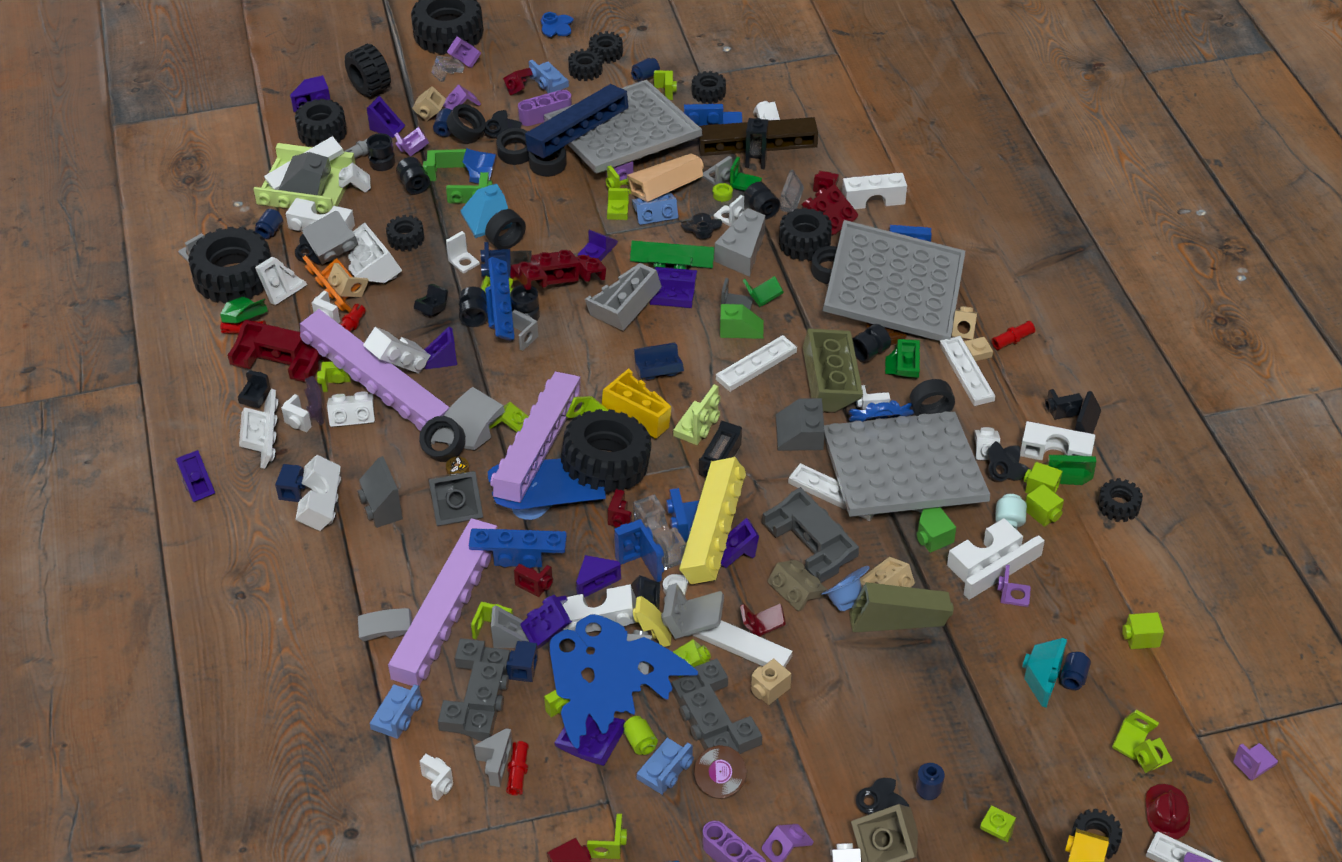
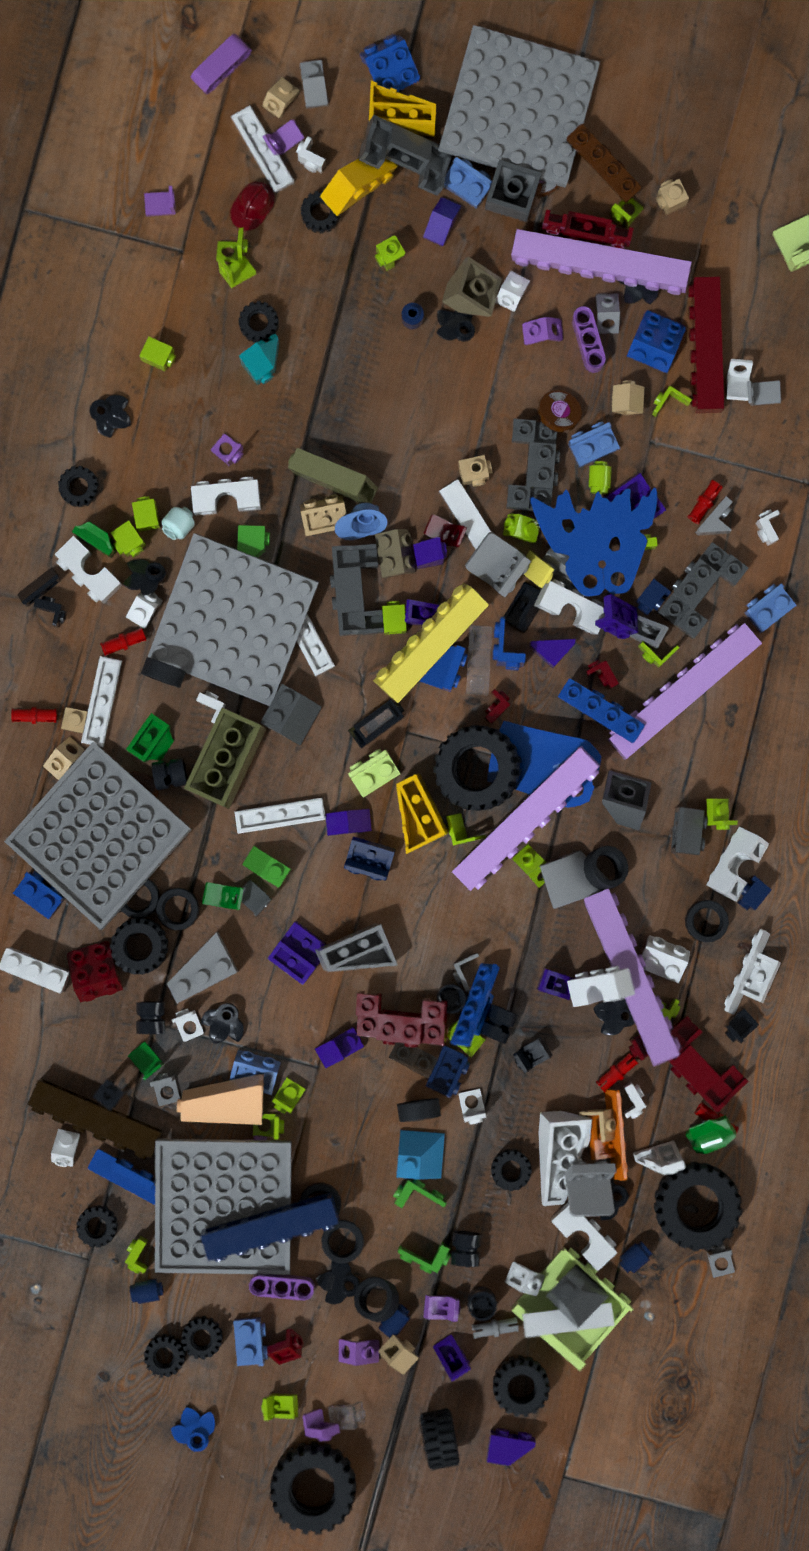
camera: 150 degrees left, 40 degrees up
white bracket [281,394,312,432] -> none
clear purple slope [304,376,325,425] -> none
light grey slope [358,608,412,642] -> none
tile [446,457,469,475] -> none
blue slope [463,148,497,184] -> none
green bracket [630,240,715,269] -> none
white tile [663,574,689,596] -> none
lime tile [713,183,733,202] -> none
clear slope [780,170,804,212] -> none
dark red bracket [813,171,839,192] -> none
blue piece [848,400,914,422] -> none
white tile [964,536,1045,600] -> none
dark blue brick [1061,651,1091,690] -> none
none -> black plate [89,395,131,438]
none -> red pin [100,627,147,656]
none -> black tyre [156,888,200,930]
none -> black tyre [239,301,279,343]
none -> lime bracket [262,1393,298,1421]
none -> dark purple slope [325,809,372,836]
none -> lime brick [382,601,406,635]
none -> dark purple slope [413,537,447,569]
none -> tan brick [612,380,644,415]
none -> black tyre [685,900,729,942]
none -> lime bracket [706,799,738,830]

